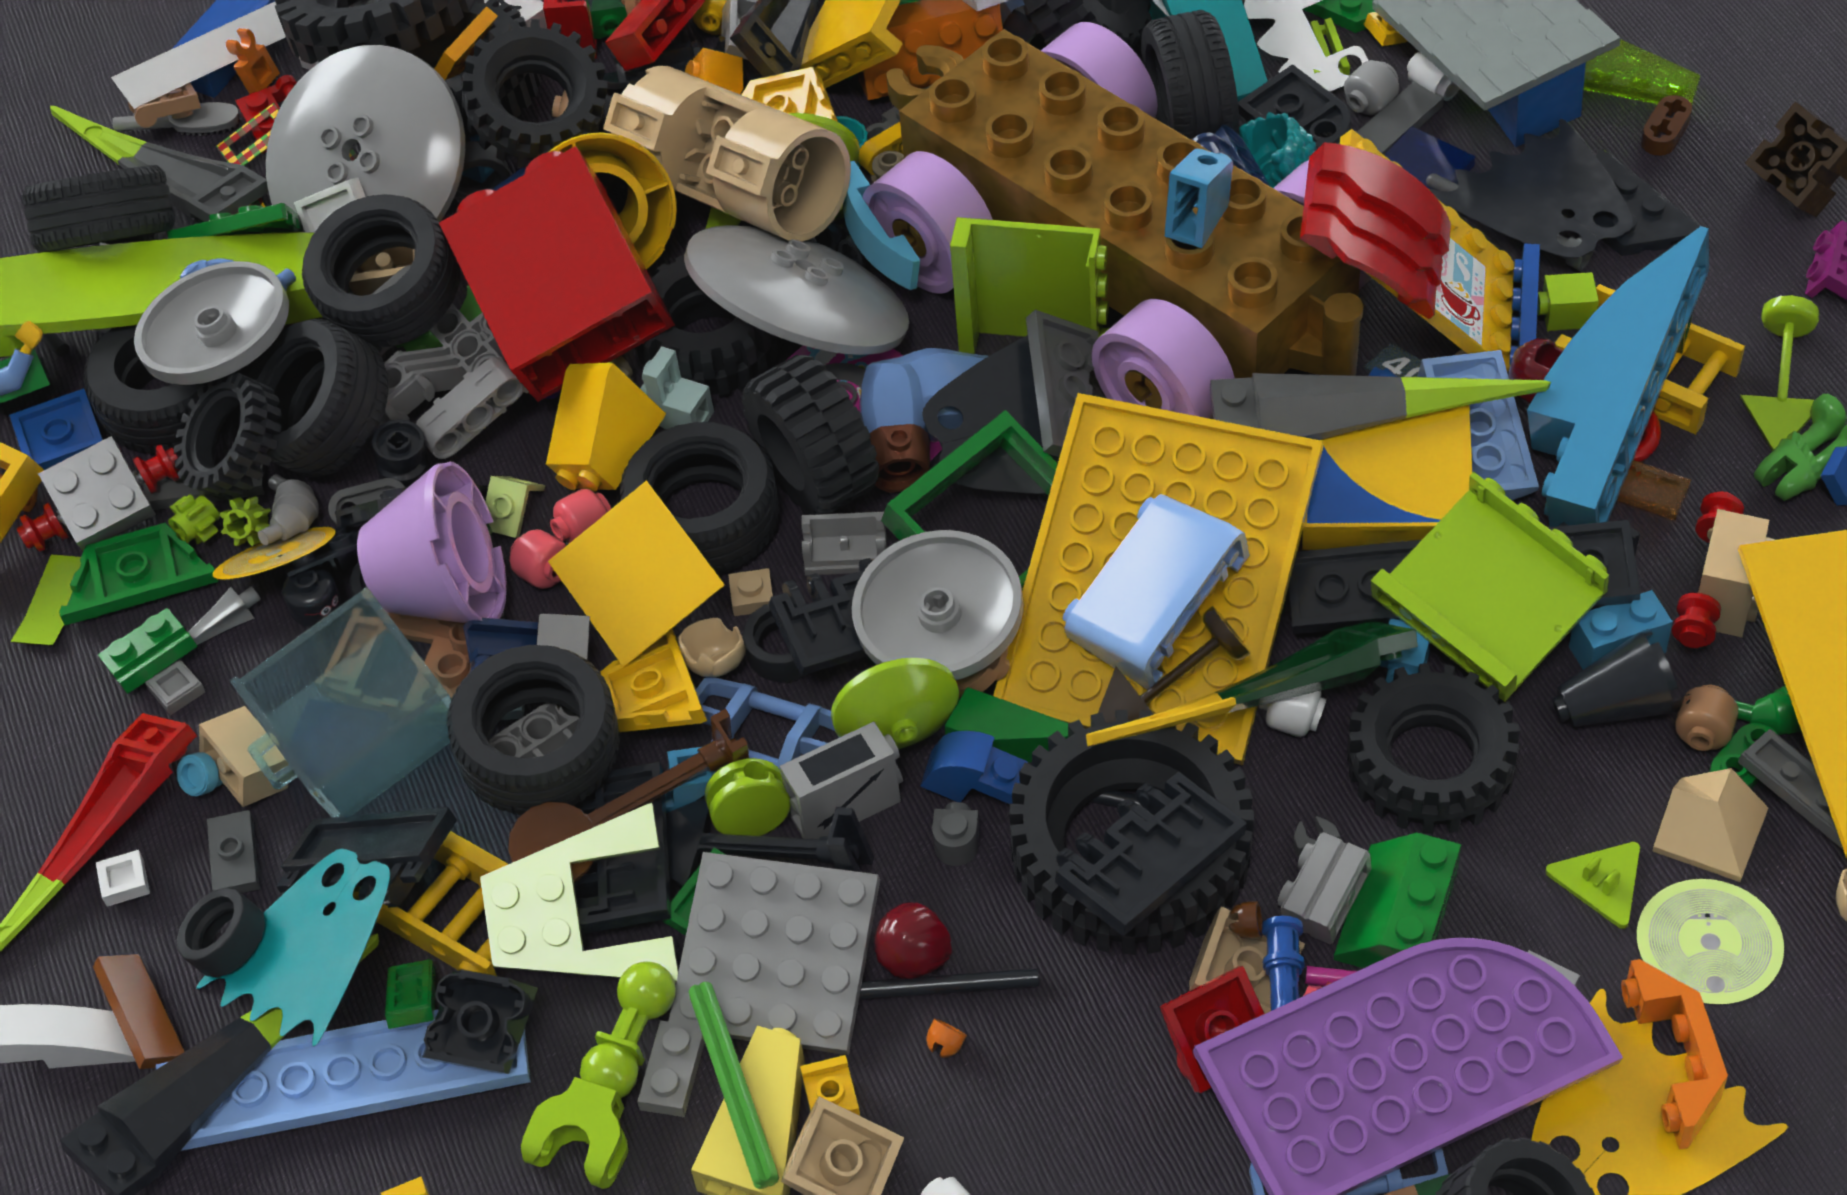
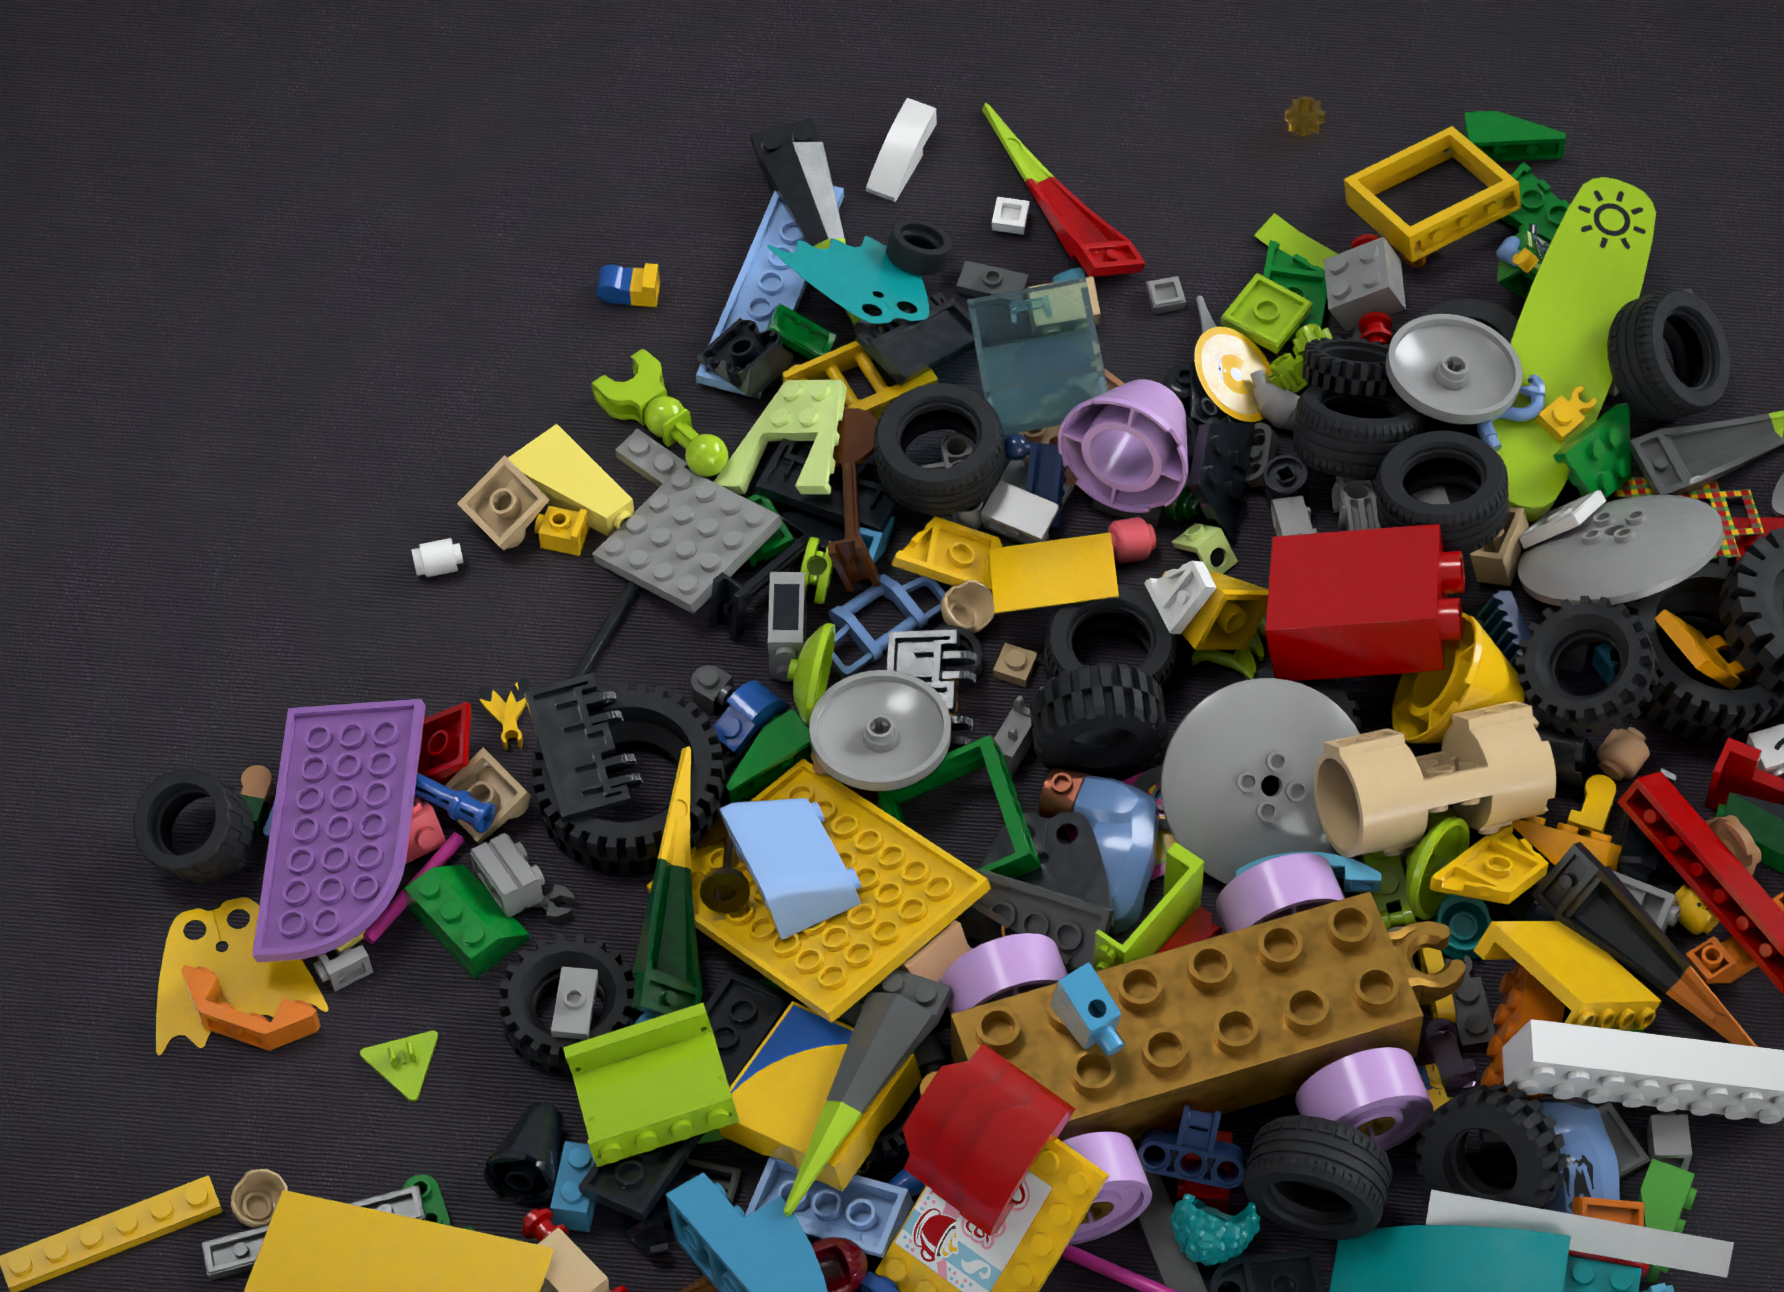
camera: 115 degrees right, 5 degrees up
blue plate [9,388,103,470] -> none
dark orange tile [93,954,185,1069] -> none
green plate [98,608,197,694] -> none
coral head [550,489,611,544] -> none
light aqua brick [640,346,714,430] -> none
bright green axle [688,982,779,1189] -> none
dark red hair [874,902,952,979] -> none
orange hinge [926,1018,967,1058] -> none
reddish brown hinge [1228,901,1263,939] -> none
yellowish green piece [1637,879,1784,1004] -> none
tan slope [1653,768,1768,882] -> none
medium nougat head [1675,685,1738,751] -> none
none -> yellow piece [478,679,530,751]
none -> light grey plate [551,967,599,1040]
none -> white wing [1144,561,1217,634]
none -> lime tile [1221,273,1313,354]
none -> yellow plate [1535,386,1597,443]

